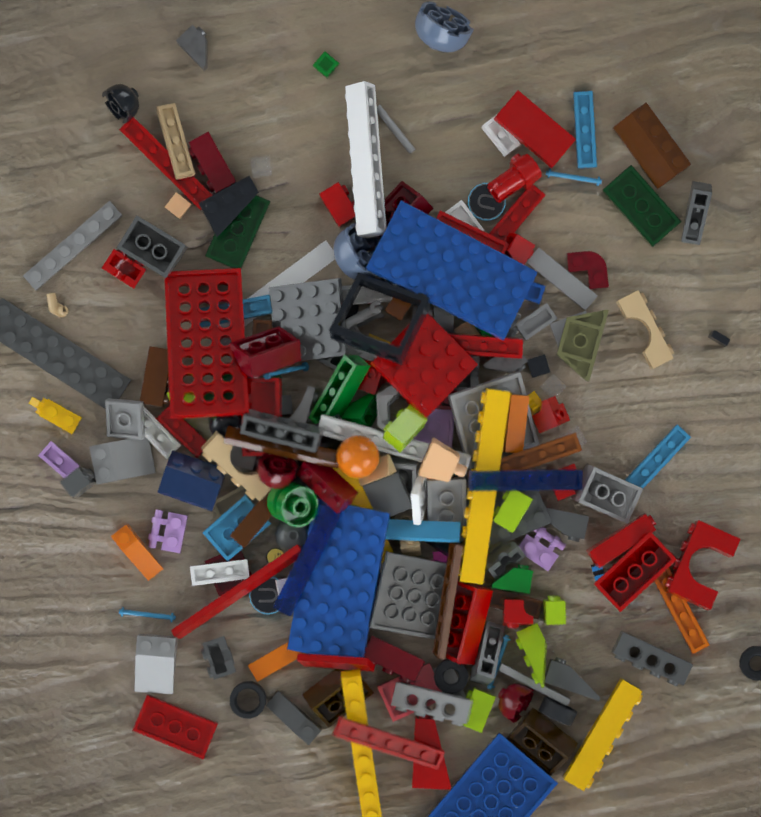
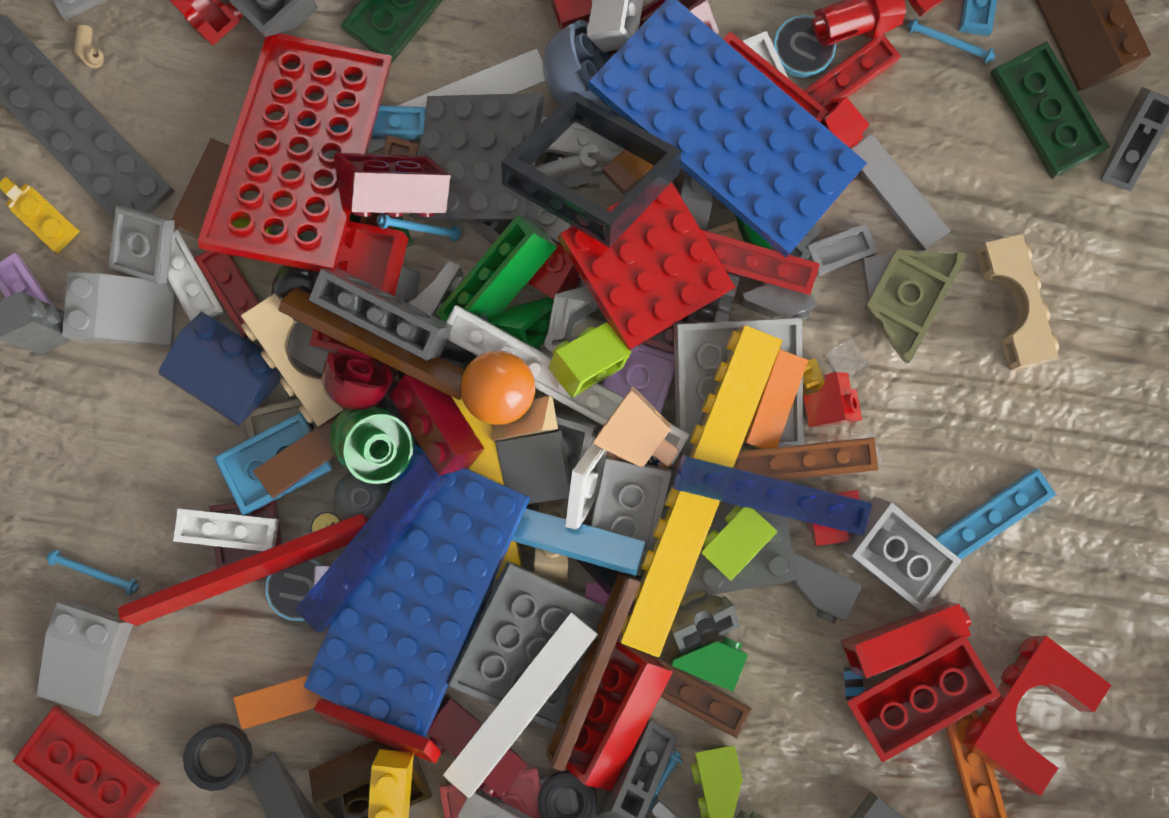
camera: 15 degrees right, 5 degrees down
orange slope [111,524,163,581] -> none
lavender plate [148,509,188,553] -> none
dark grey cylinder [201,636,236,680] -> none
red brick [502,600,533,629] -> none
lavender plate [519,527,566,571] -> none
blue tile [524,282,546,305] -> none
black tile [527,354,551,378] -> none
lime brick [543,595,566,625] -> none
dark red plate [566,251,609,290] -> none
black tile [708,330,730,347] -> none
none -> white tile [443,613,599,798]

